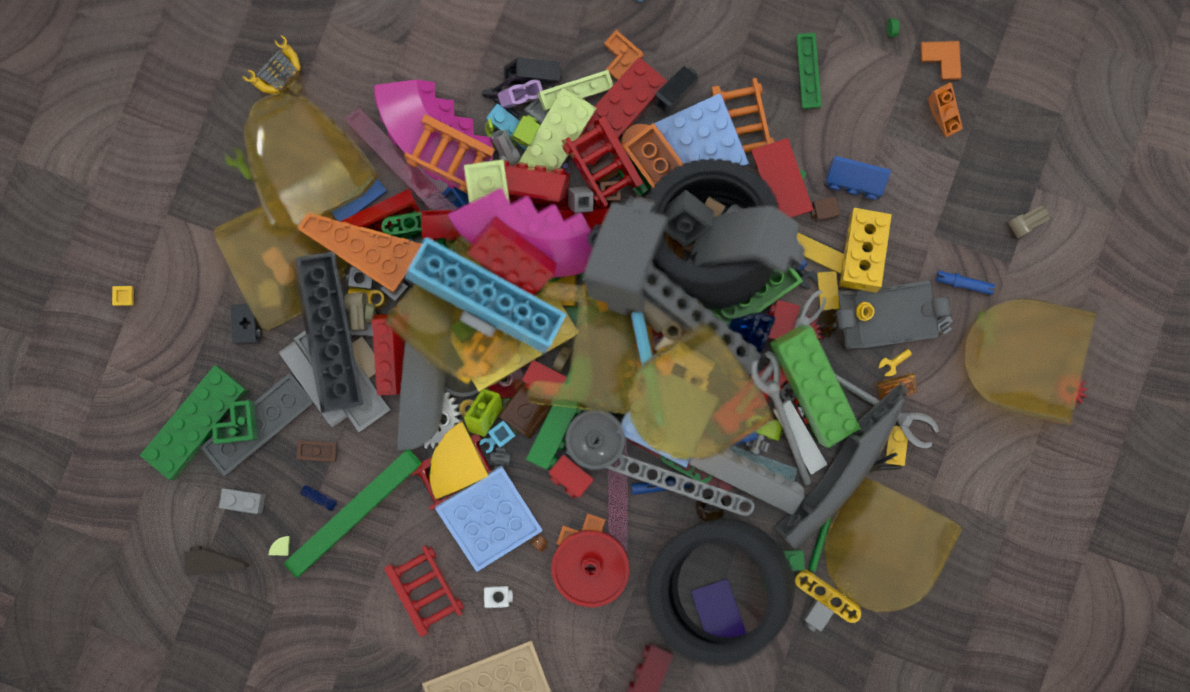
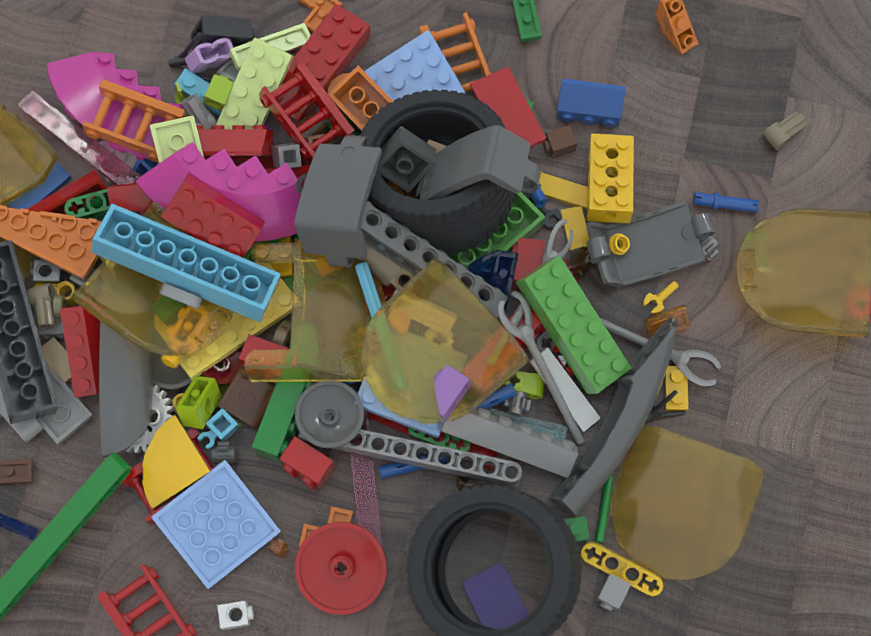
camera: 10 degrees left, 10 degrees down
black slope [654,66,698,115] -> none
none -> medium lavender slope [434,365,471,422]

